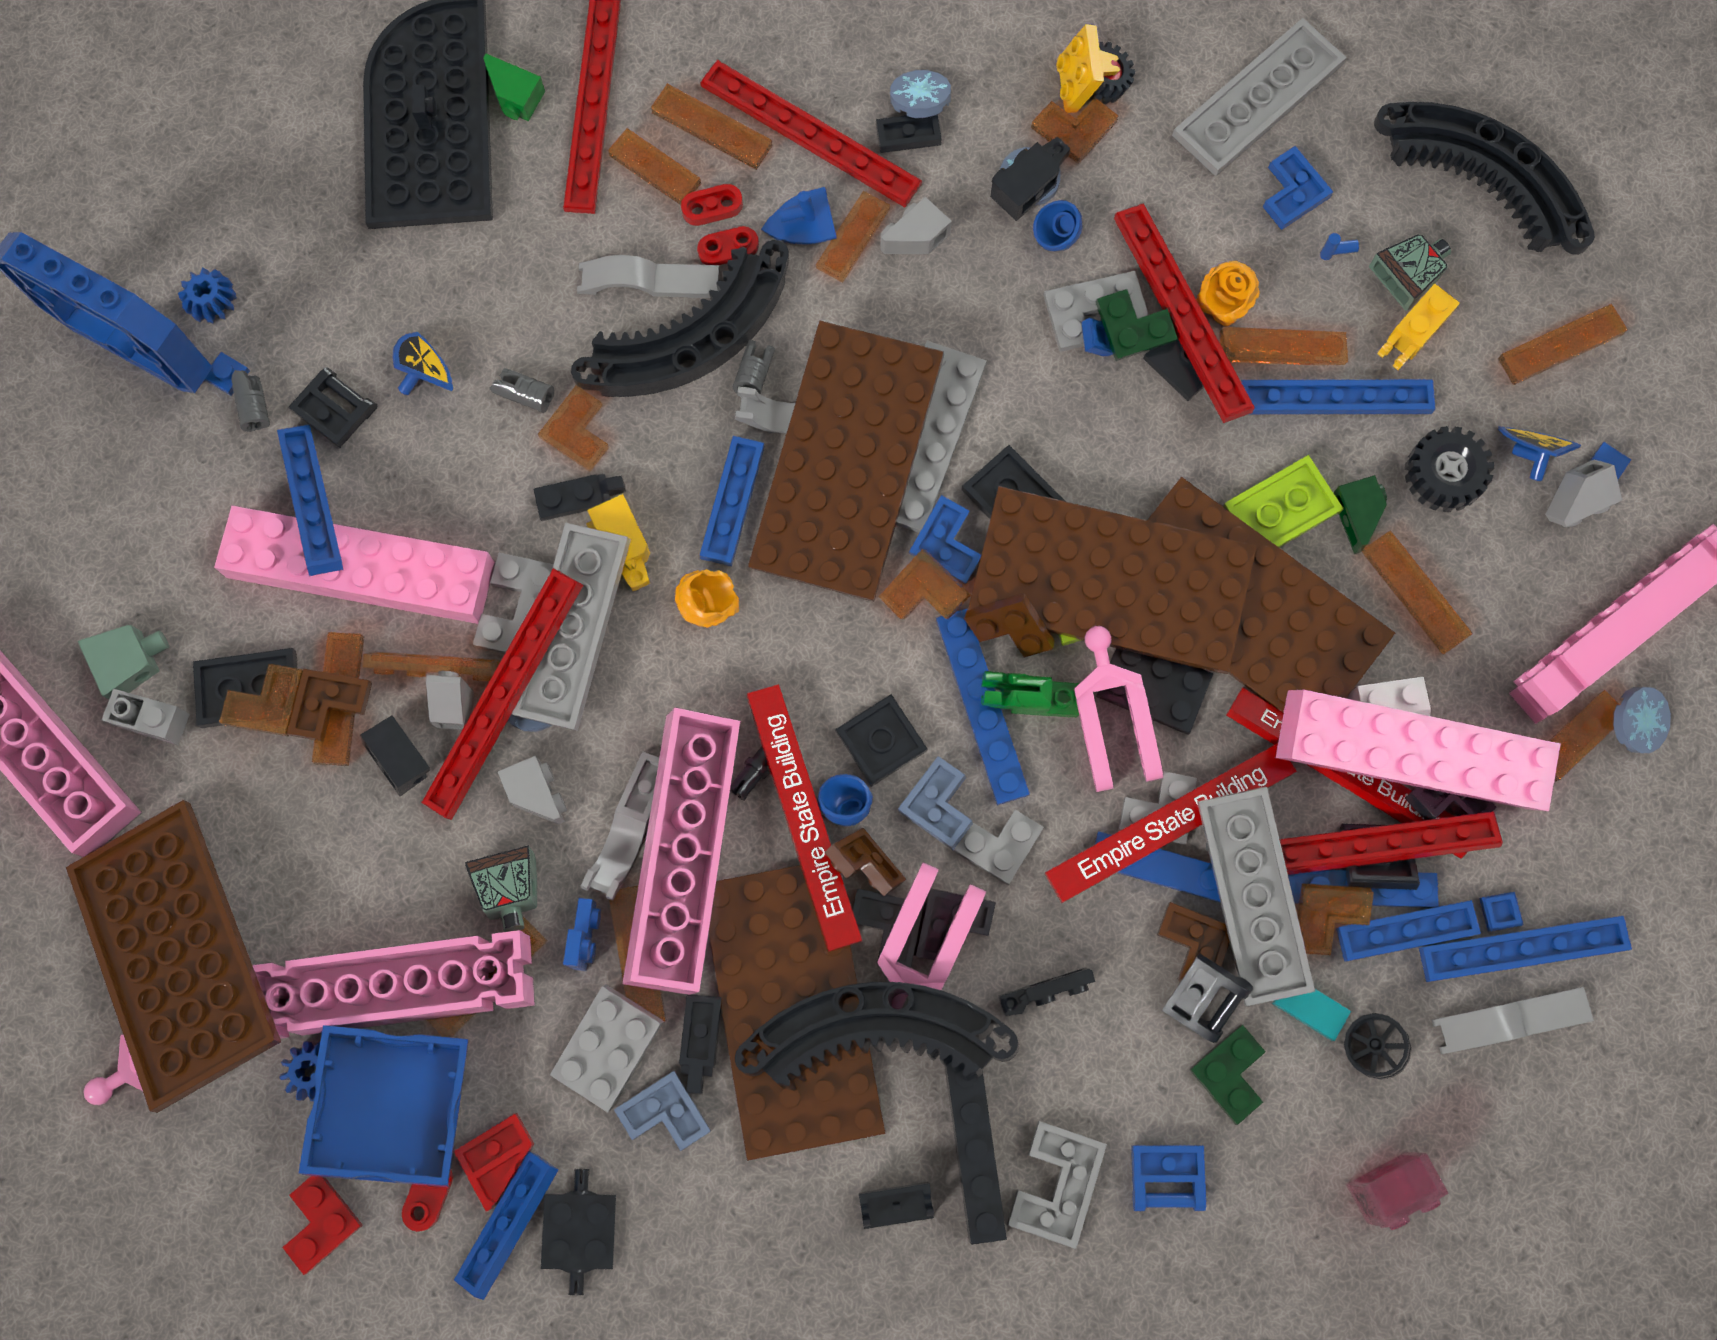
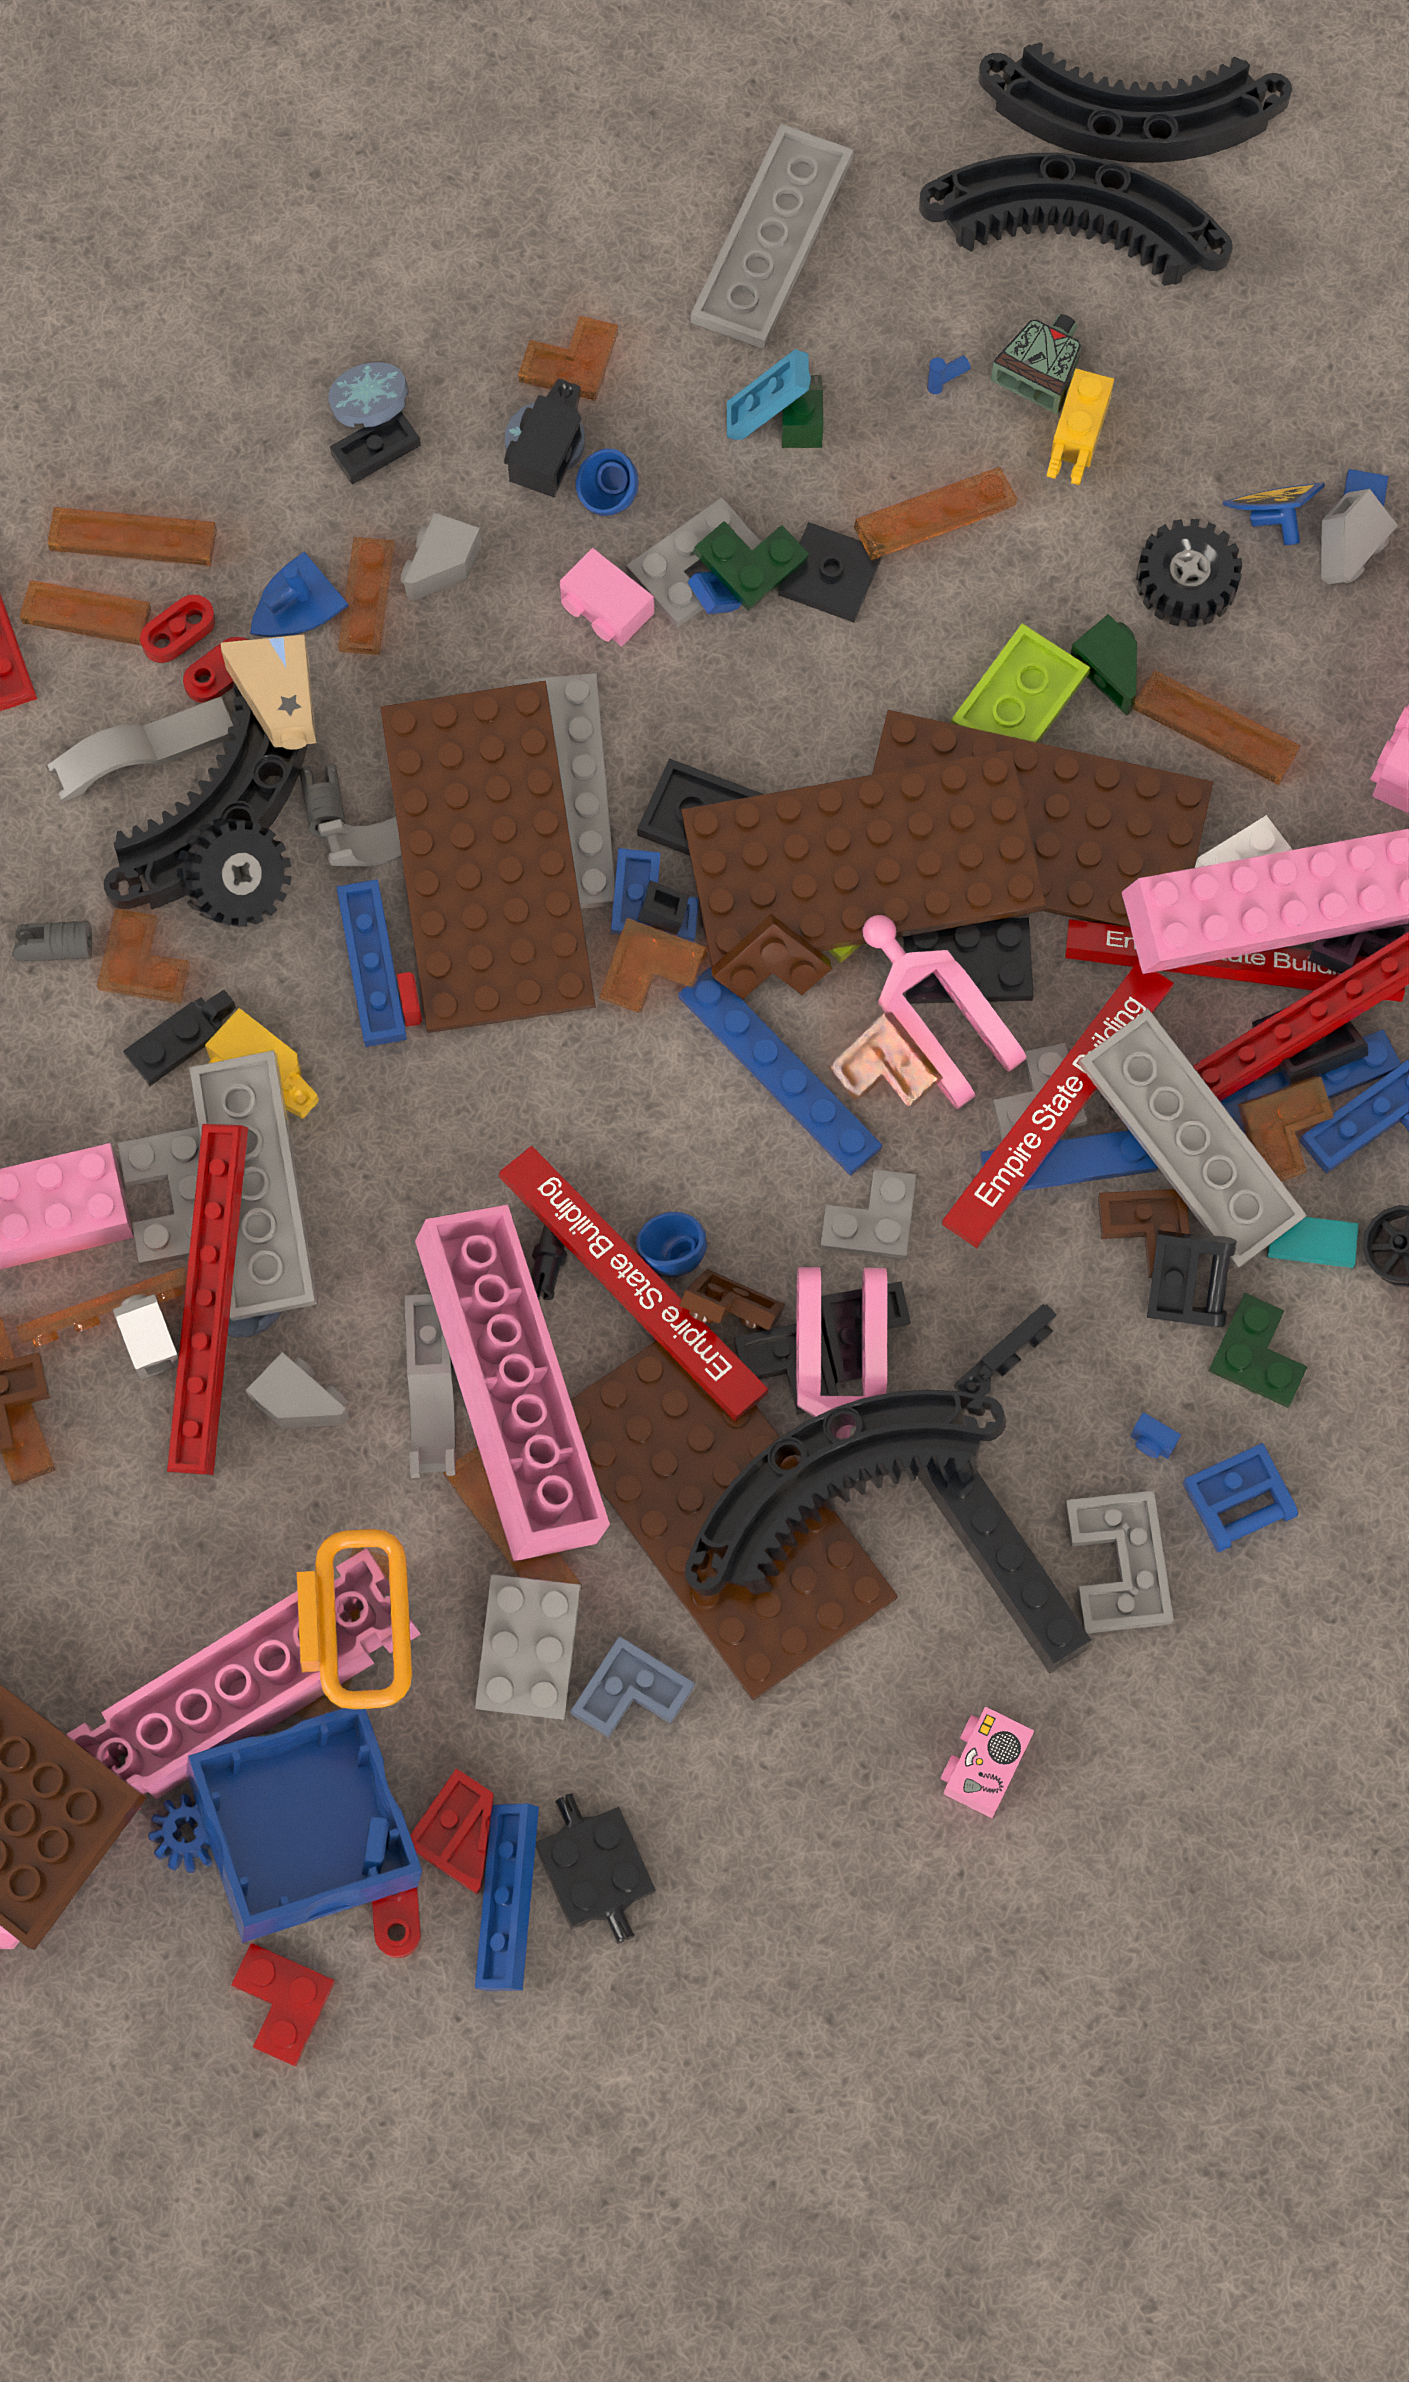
camera: 25 degrees left, 5 degrees down
black hinge [360,715,430,796] -> none
torso [465,845,537,932] -> none
blue plate [563,898,601,971] -> none
light orange hair [675,569,740,628] -> none
black hinge [679,994,722,1094] -> none
red tile [700,60,922,207] -> none
black plate [835,694,928,787] -> none
black hinge [859,1182,934,1229] -> none
sand blue plate [898,756,973,850] -> none
green plate [981,671,1079,718] -> none
yellow plate [1056,24,1135,113] -> none
red tile [1114,203,1255,423] -> none
light orange hair [1196,261,1260,327] -> none
blue plate [1241,379,1435,415] -> none
blue plate [1263,146,1333,230] -> none
clear orange plate [1498,304,1628,385] -> none
none -> black wheel [177,818,291,927]
none -> tan slope [221,634,316,749]
none -> light orange bar [297,1529,412,1709]
none -> blue tile [362,1816,389,1875]
none -> red tile [397,972,422,1027]
none -> bright pink brick [560,548,654,646]
none -> black plate [637,880,689,935]
none -> dark azure plate [727,349,811,440]
none -> dark green slope [781,375,823,448]
none -> clear orange plate [829,1011,943,1107]
none -> bright pink brick [940,1707,1034,1818]
none -> black gear [978,42,1292,163]
none -> blue plate [1130,1412,1181,1459]

